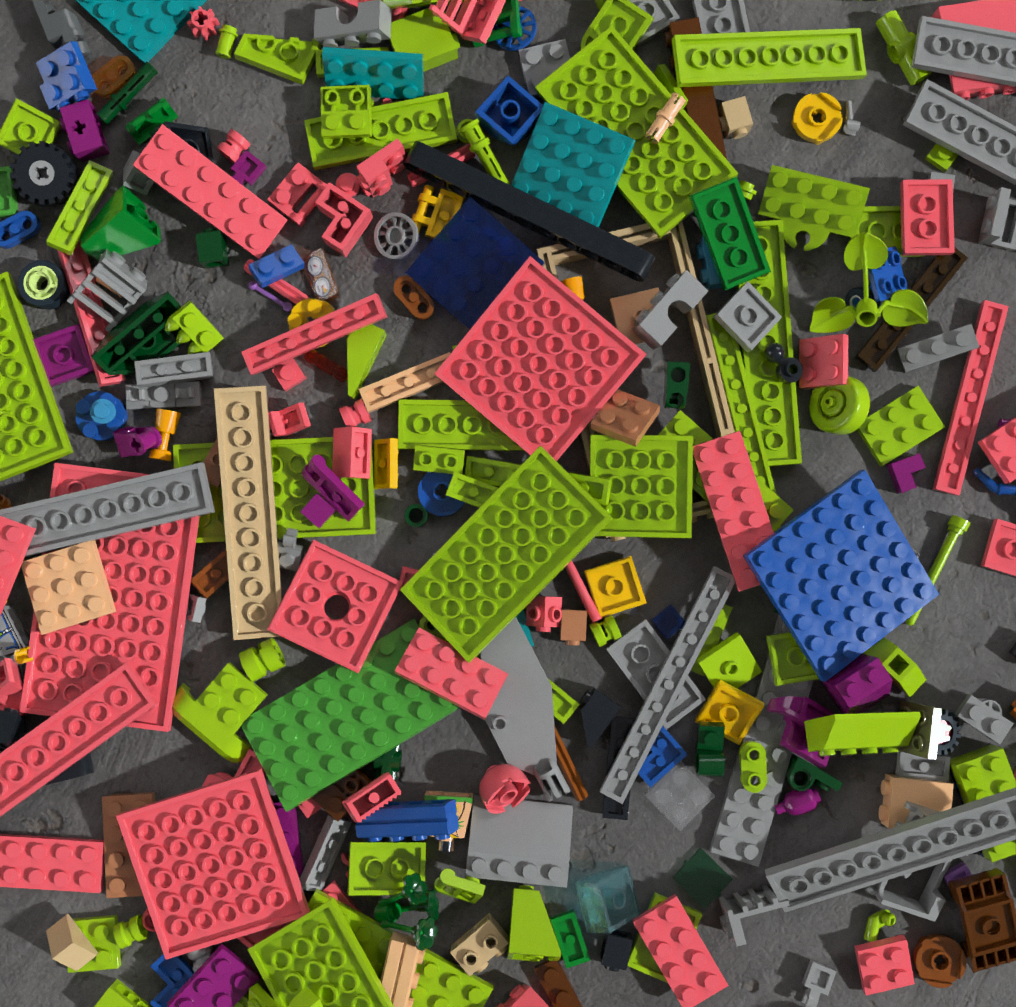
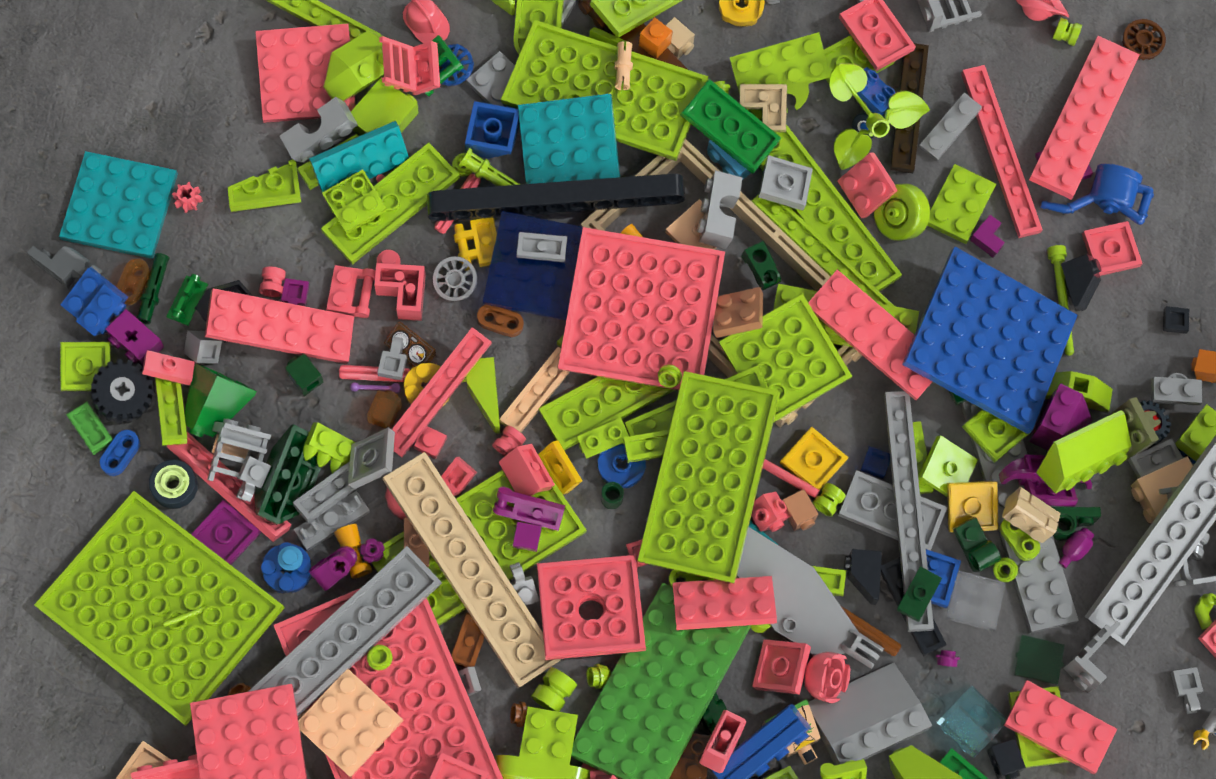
camera: 35 degrees left, 15 degrees down
lime pin [215,24,238,59] -> none
blue plate [249,244,305,288] -> none
clear red axle [304,349,348,383] -> none
coral plate [356,138,406,197] -> none
black plate [764,343,803,384] -> none
none -> coral plate [142,350,195,385]
none -> light grey plate [236,456,271,502]
none -> light grey plate [348,427,395,489]
none -> magenta plate [360,538,385,563]
none -> clear orange brick [367,390,402,429]
none -> lime plate [367,645,393,671]
none -> light grey plate [377,336,407,381]
none -> dark orange plate [510,701,528,727]
none -> light grey plate [517,232,567,262]
none -> lime plate [586,664,611,689]
none -> orange brick [639,17,673,59]
none -> lime plate [658,364,682,388]
none -> tan plate [740,84,787,132]
none -> coral plate [752,639,811,695]
none -> dark green plate [897,566,942,622]
none -> magenta plate [935,650,960,667]
none -> lime plate [993,557,1018,582]
none -> tan brick [1002,487,1060,543]
none -> black slope [1061,254,1102,311]

